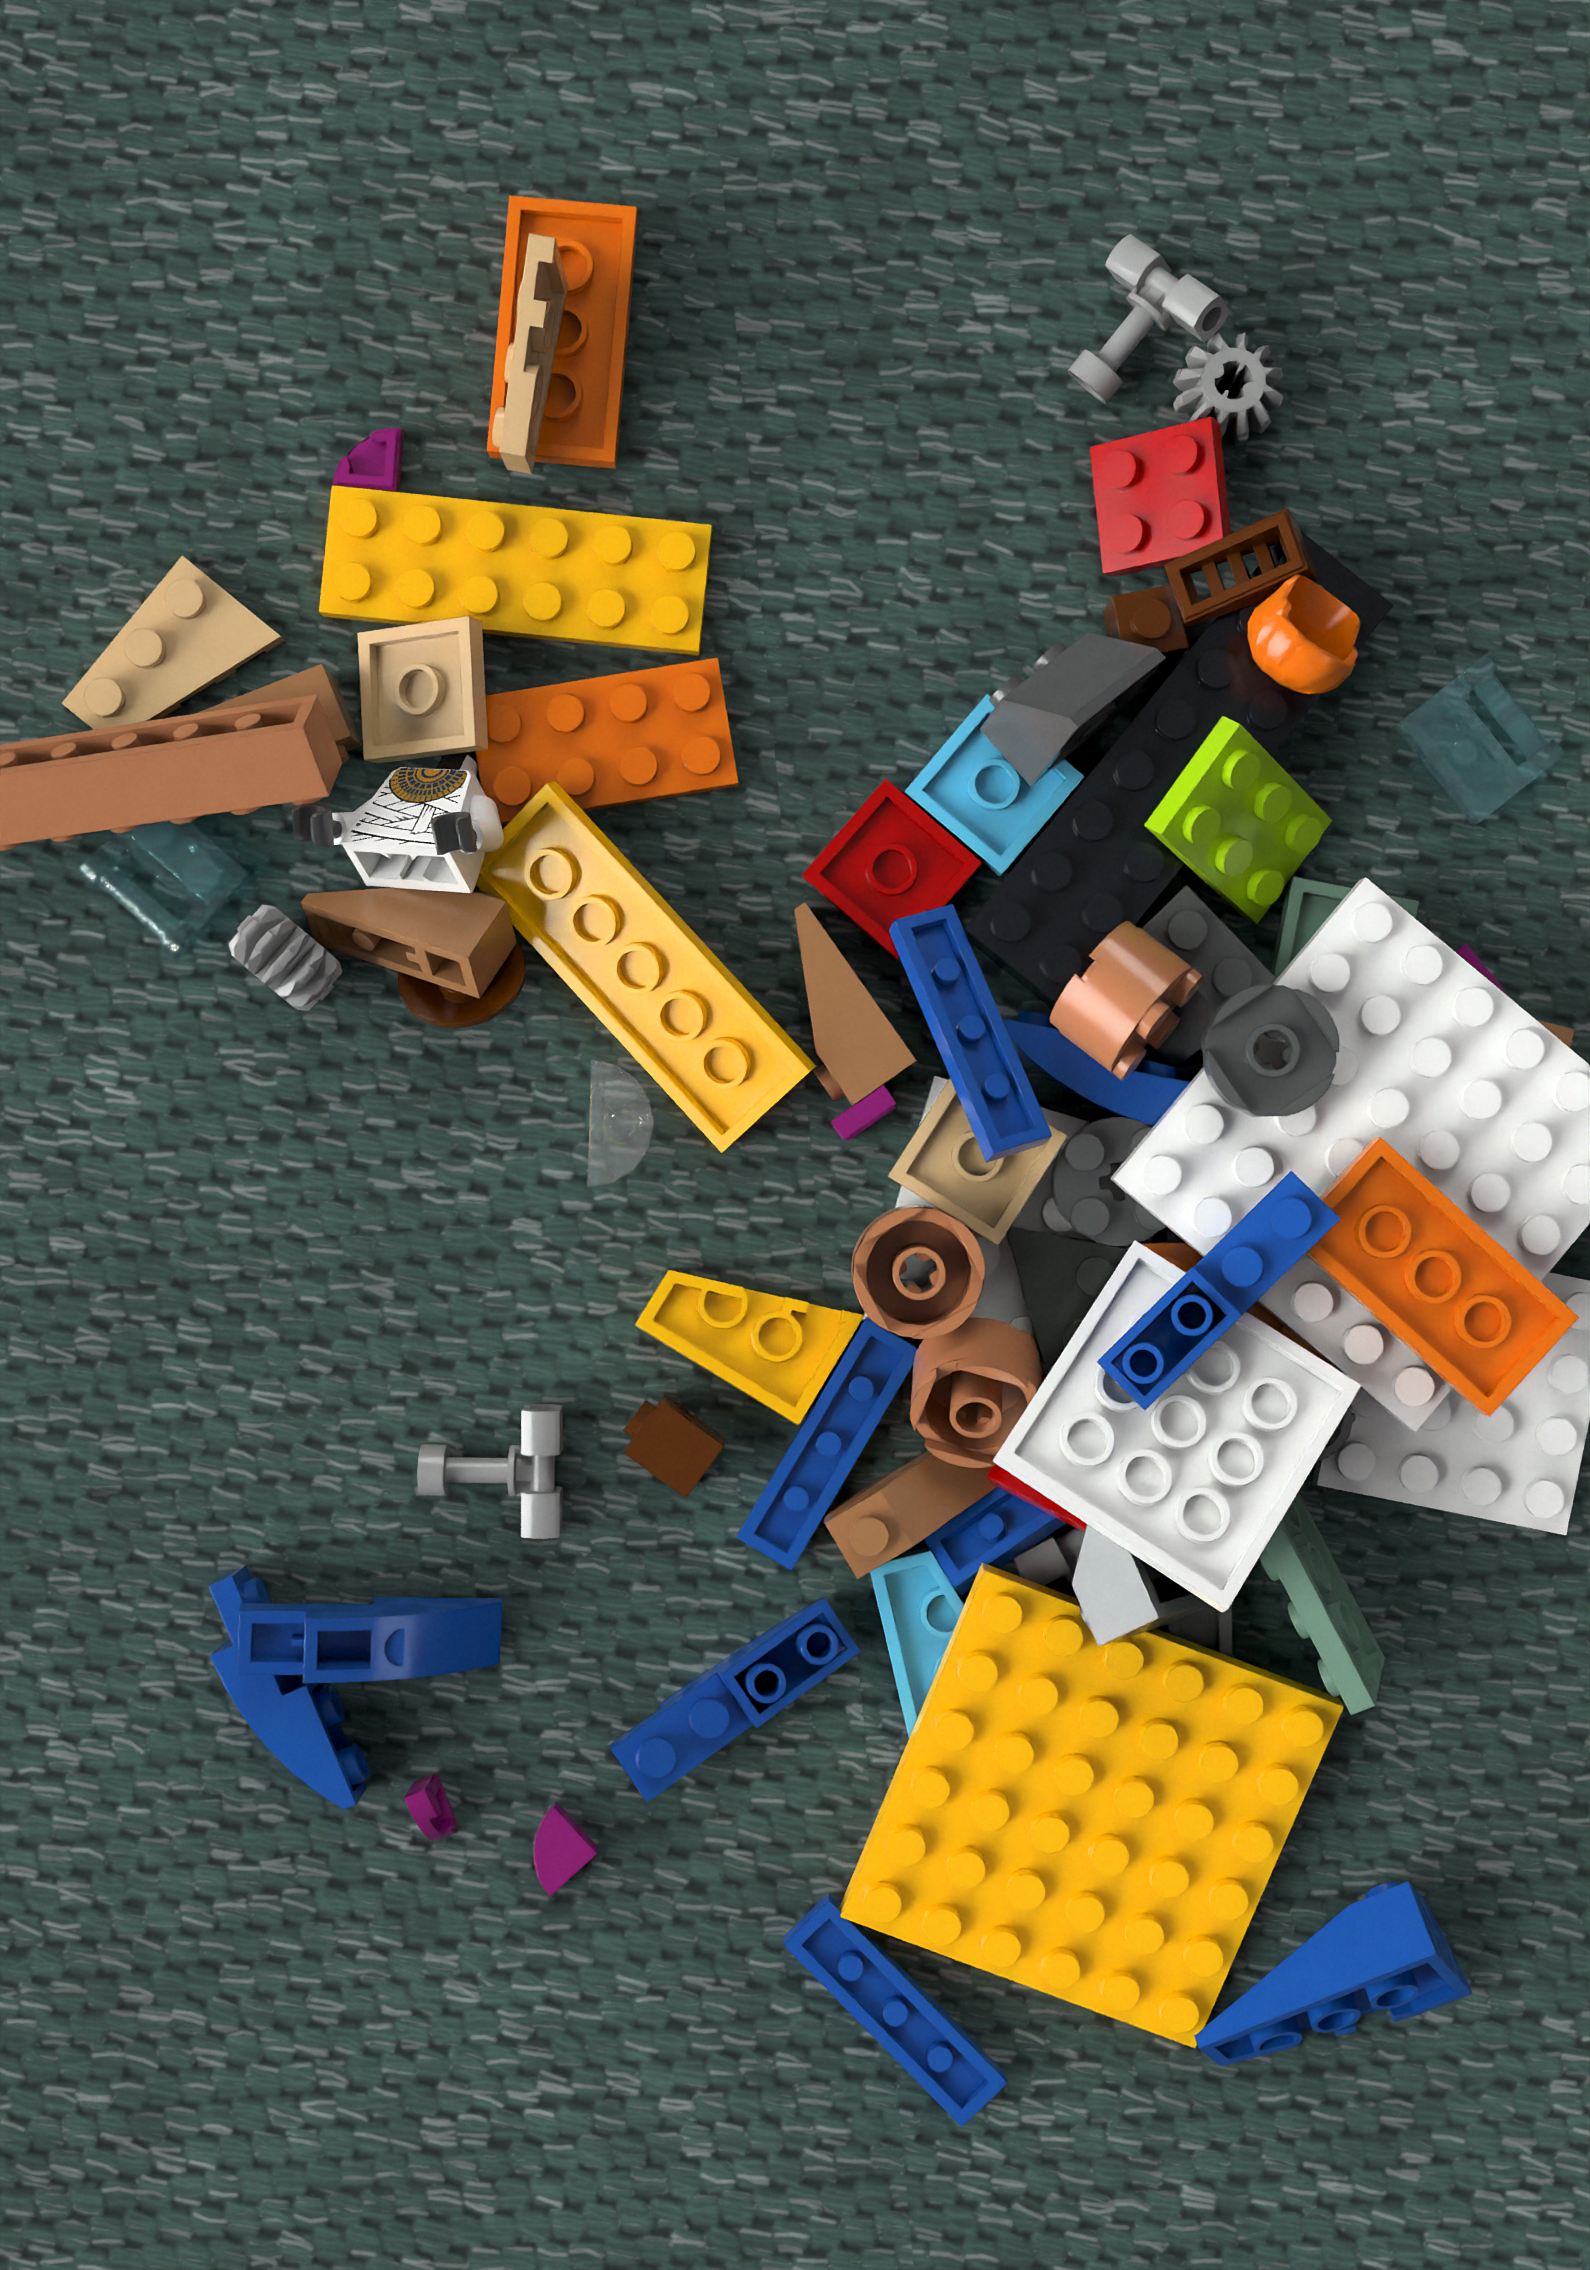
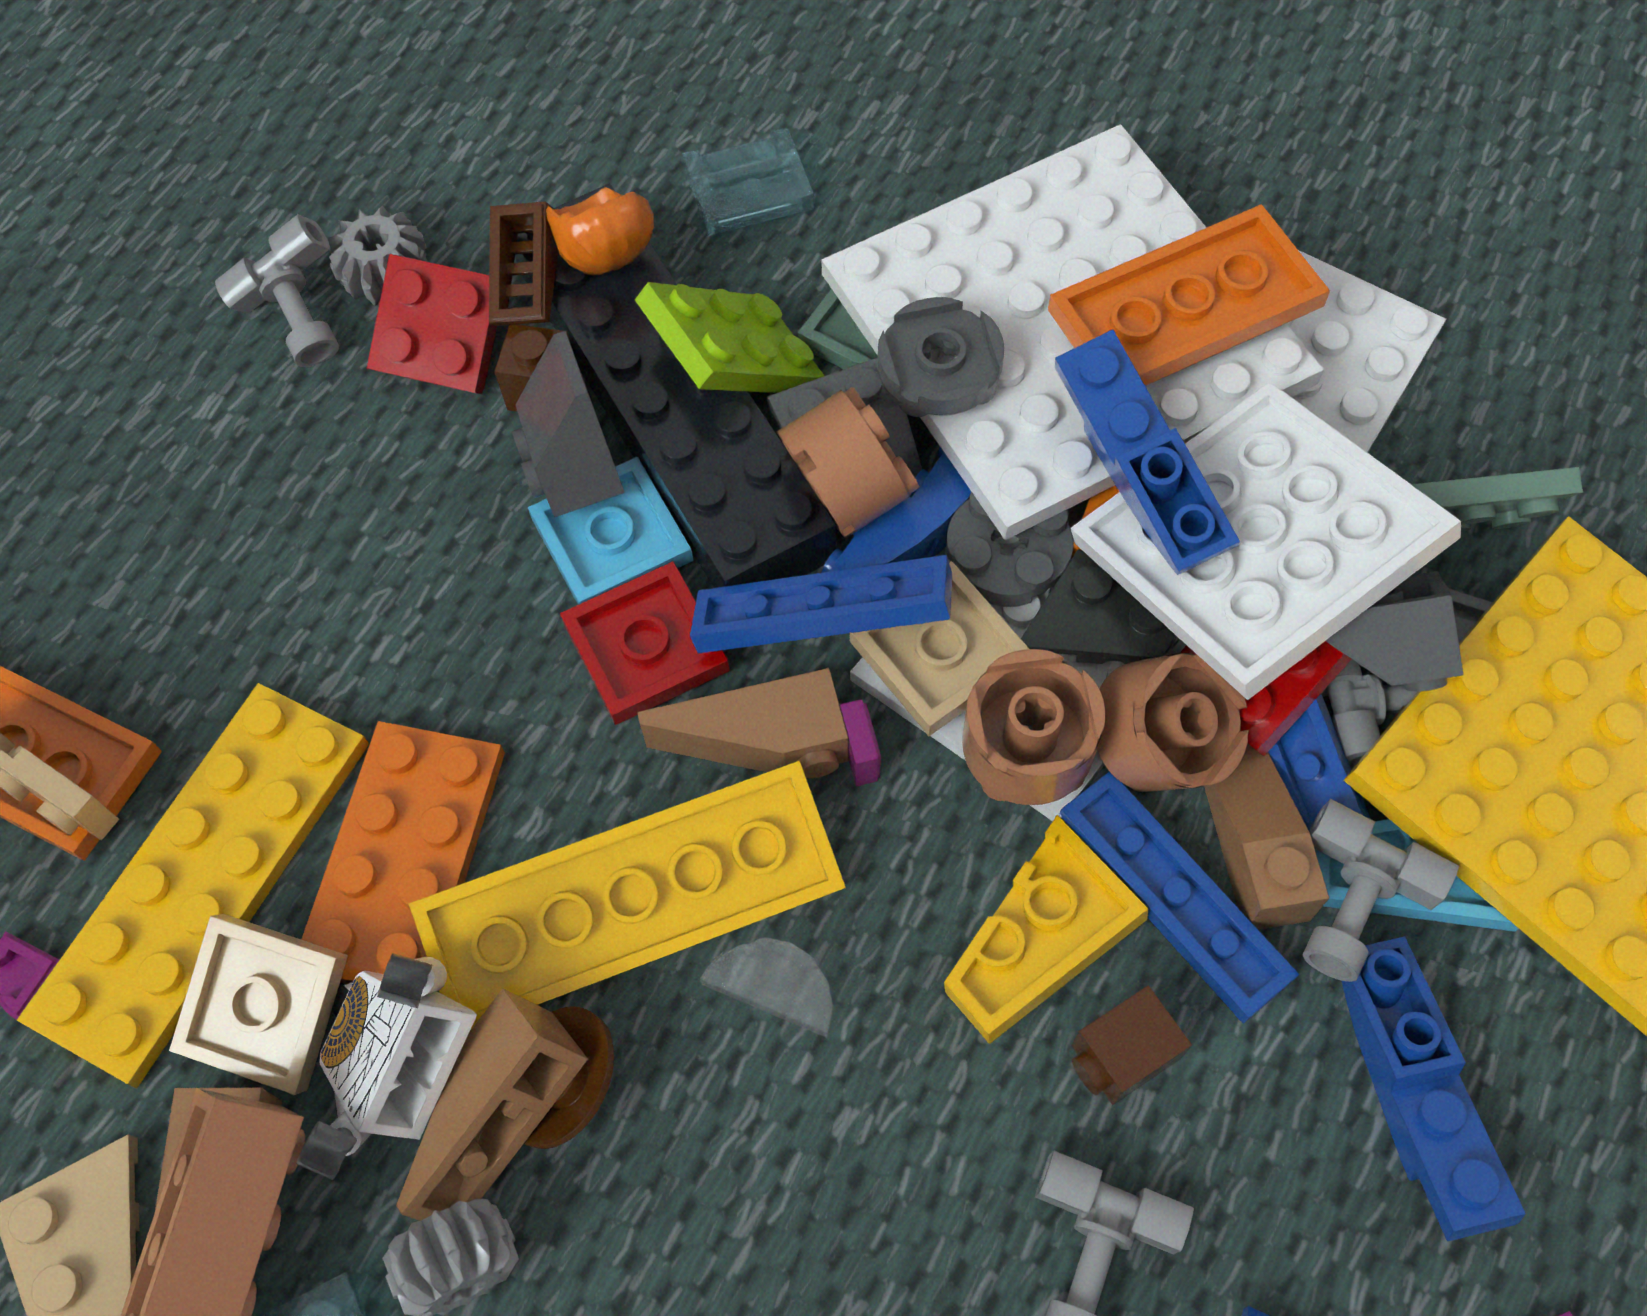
camera: 70 degrees left, 25 degrees down
none -> light grey bar [1303,799,1459,982]

